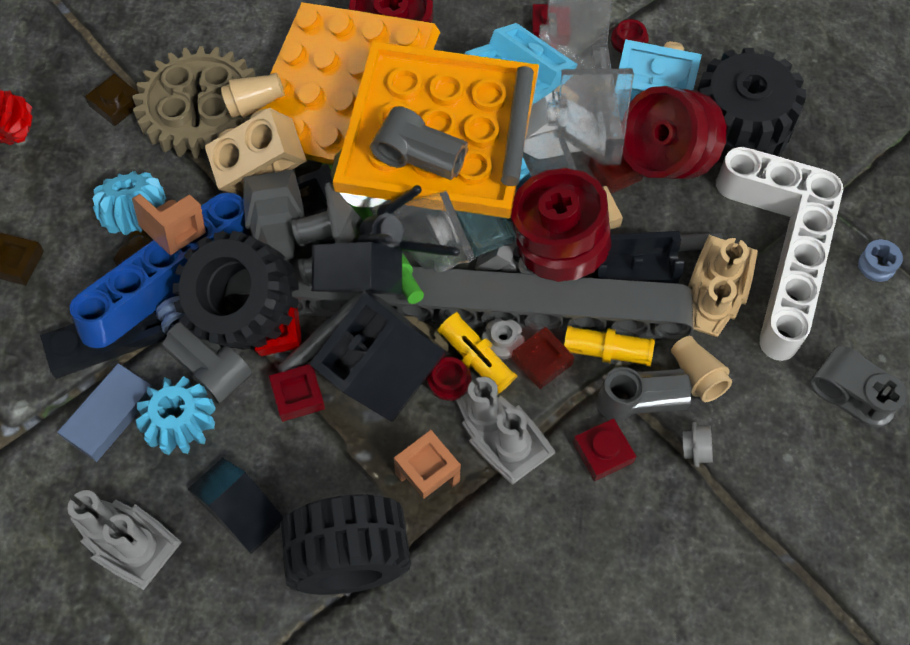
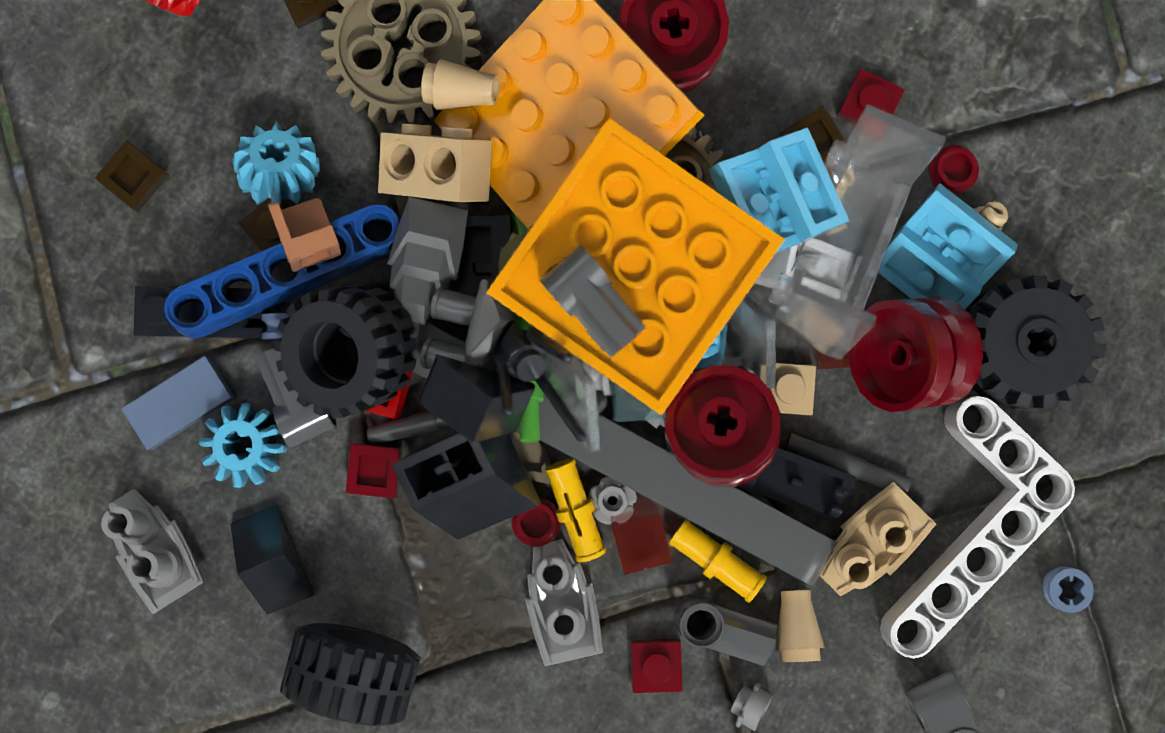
camera: 25 degrees right, 25 degrees up
nougat panel [394,430,461,499] -> none
dark grey bar [501,66,534,186] -> none

